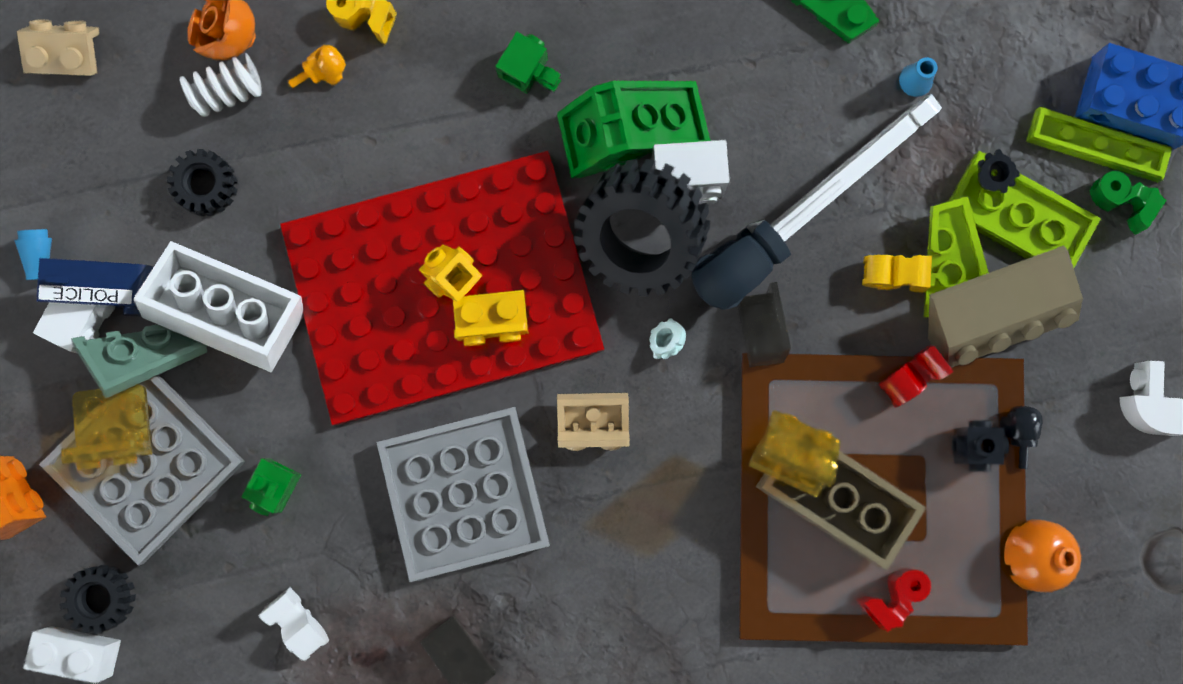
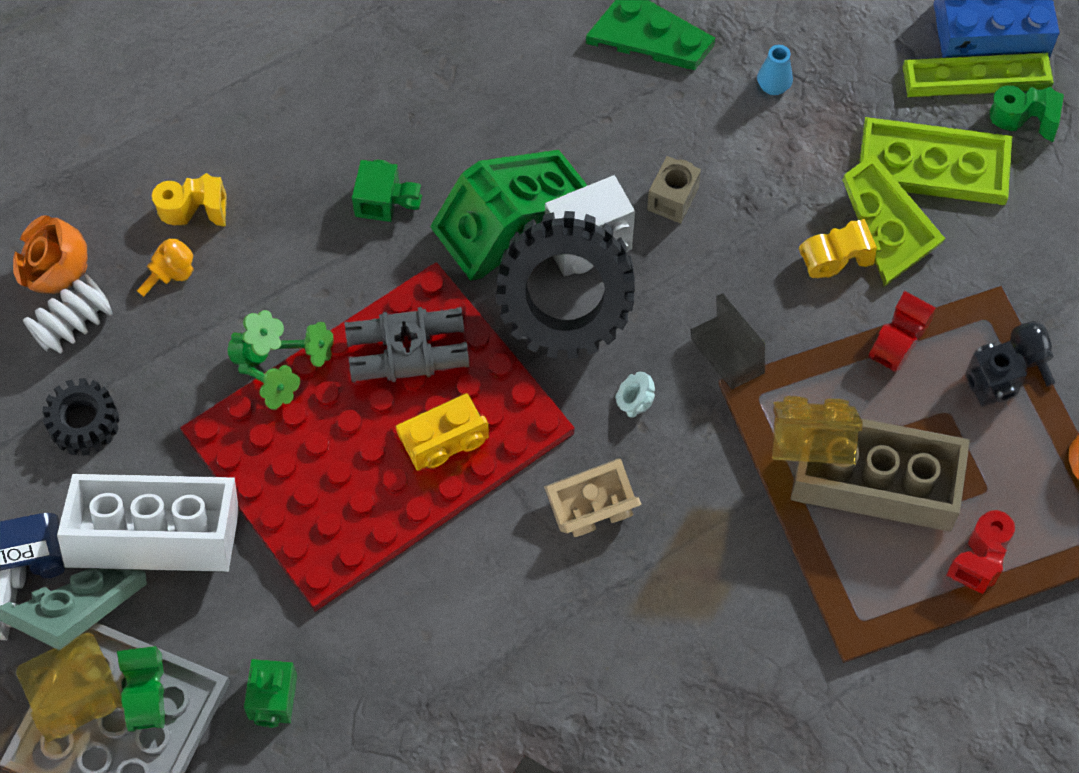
camera: 20 degrees left, 20 degrees down
light grey plate [377,407,550,582] -> none
yellow brick [419,244,482,302] -> none
piece [692,93,942,310] -> none
dark tan slope [928,246,1083,368] -> none
black animal [977,149,1020,193] -> none
none -> green leg [117,646,165,732]
none -> bright green plant [227,310,334,410]
none -> dark grey pin [344,307,469,383]
none -> dark tan brick [647,156,701,224]

